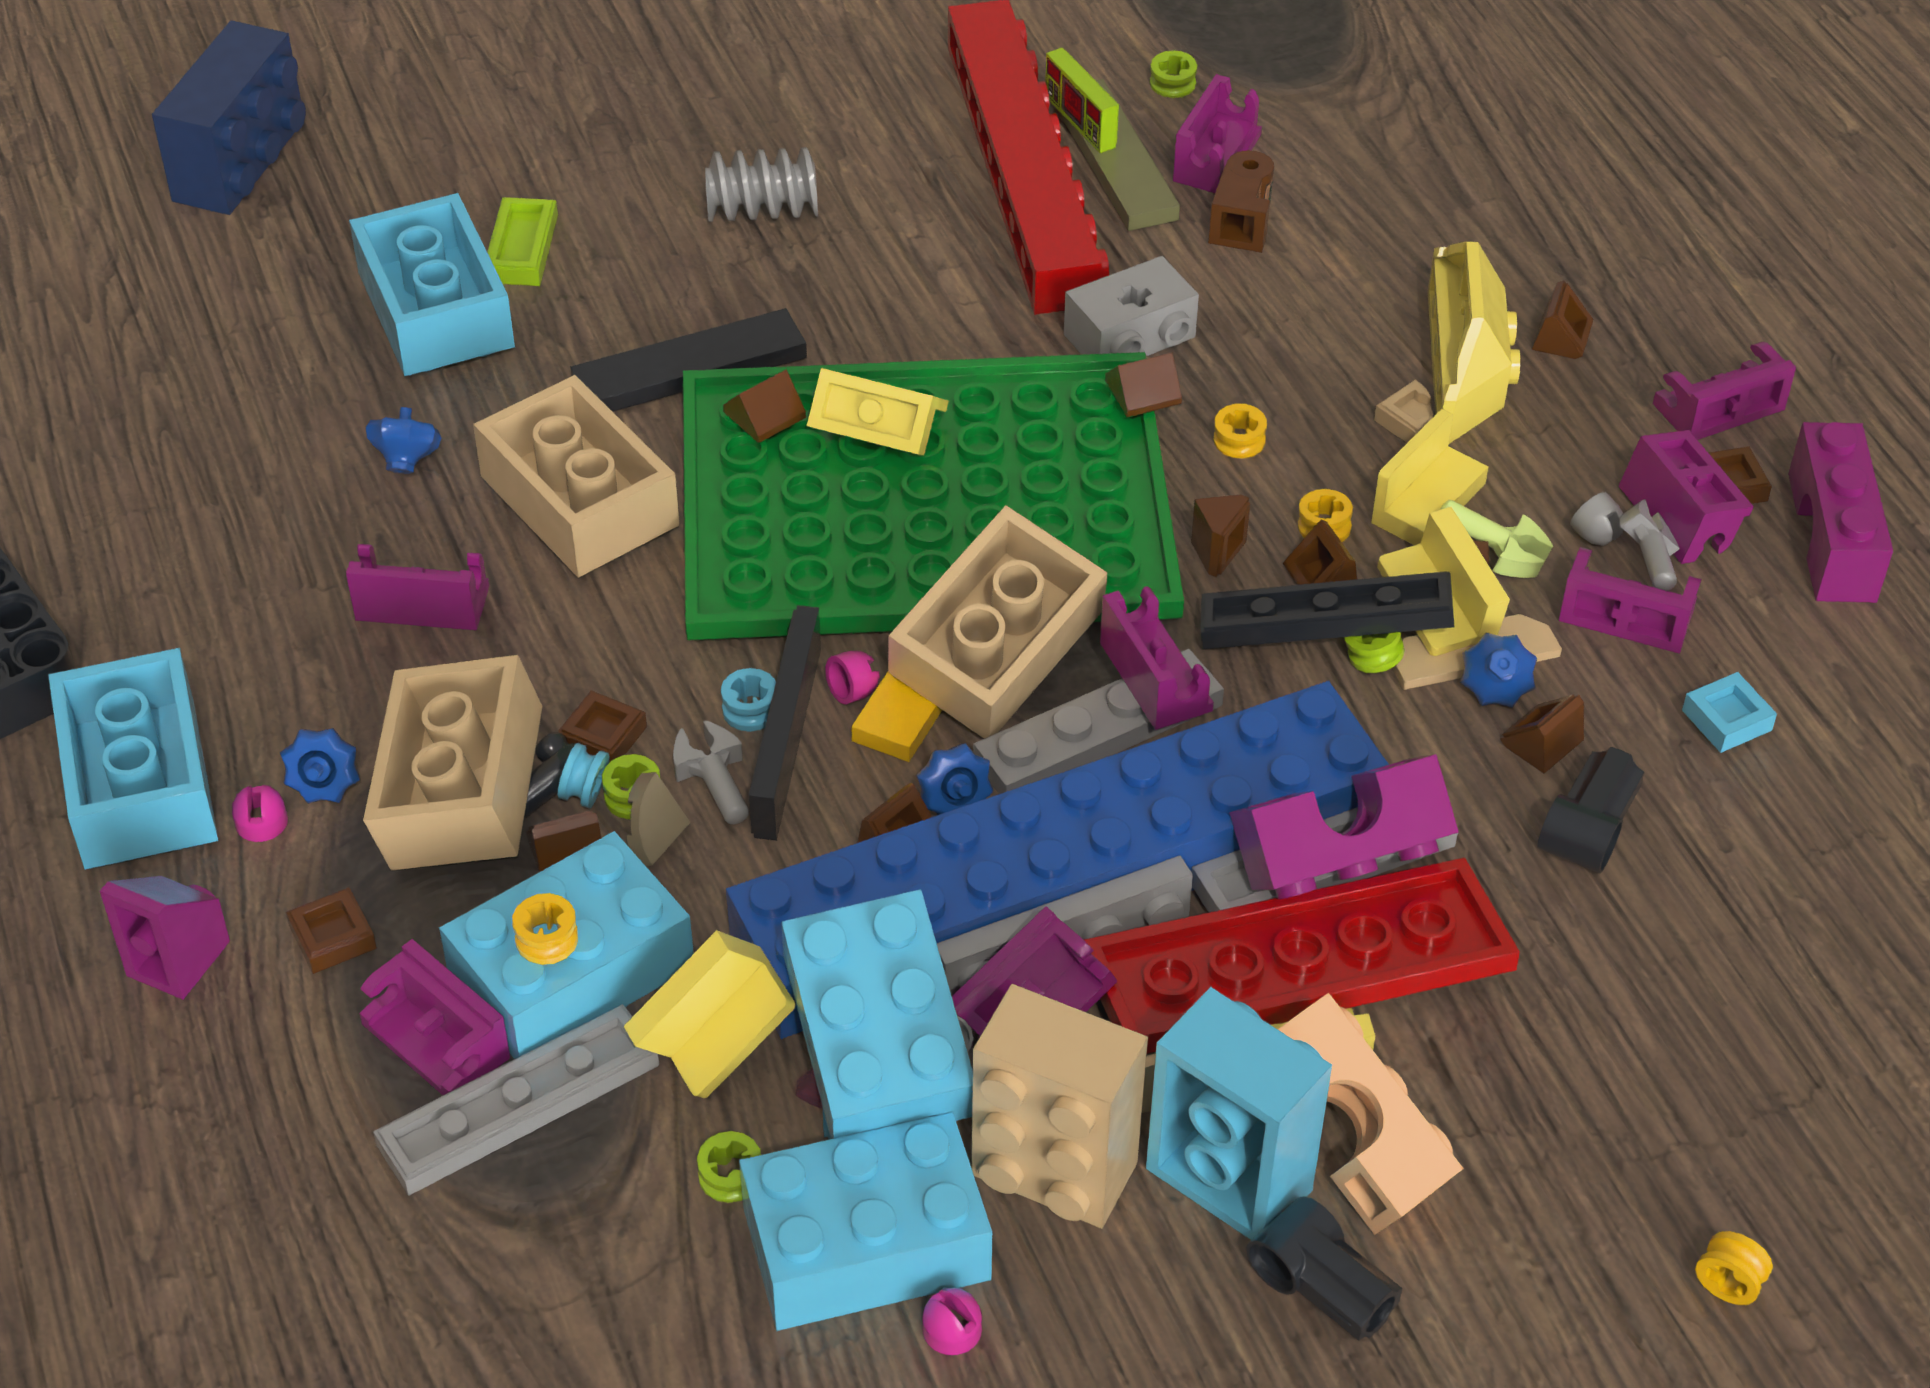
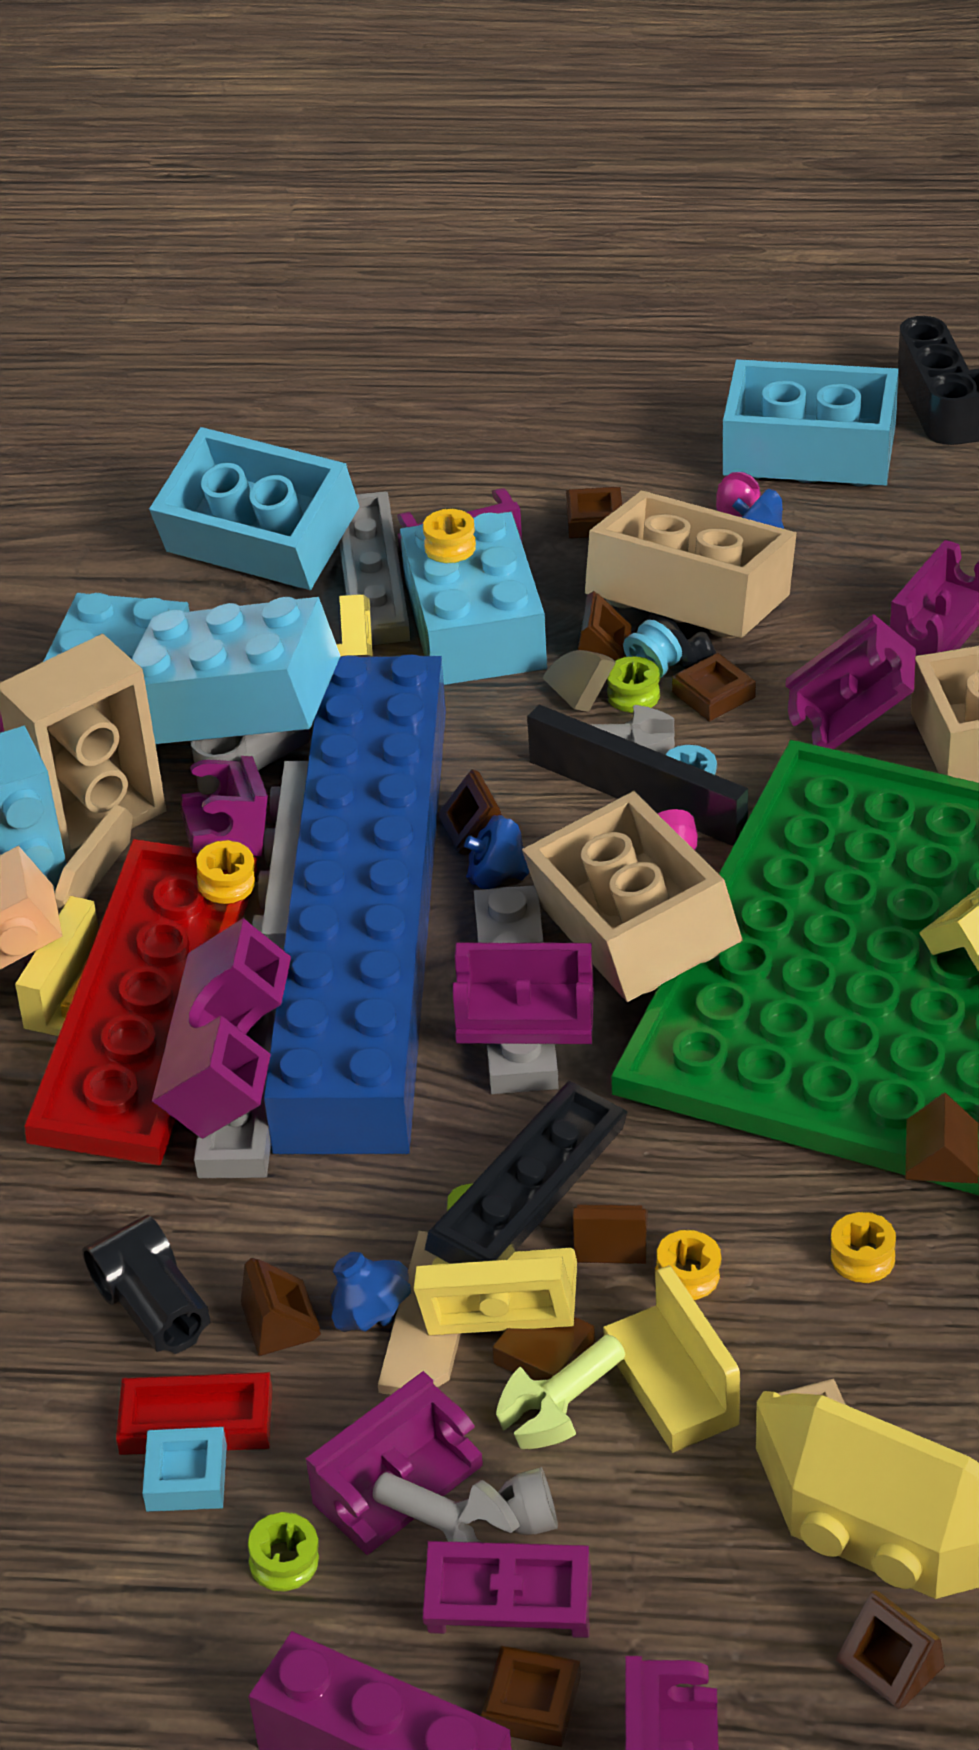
camera: 120 degrees right, 5 degrees down
magenta slope [100,876,230,1000] -> none
reddish brown slope [1191,494,1250,577] -> none
none -> red tile [116,1372,273,1455]
none -> medium azure brick [149,427,360,590]
none -> yellow bush [196,840,255,904]
none -> lime bush [248,1512,319,1591]
none -> magenta hinge [785,614,916,749]

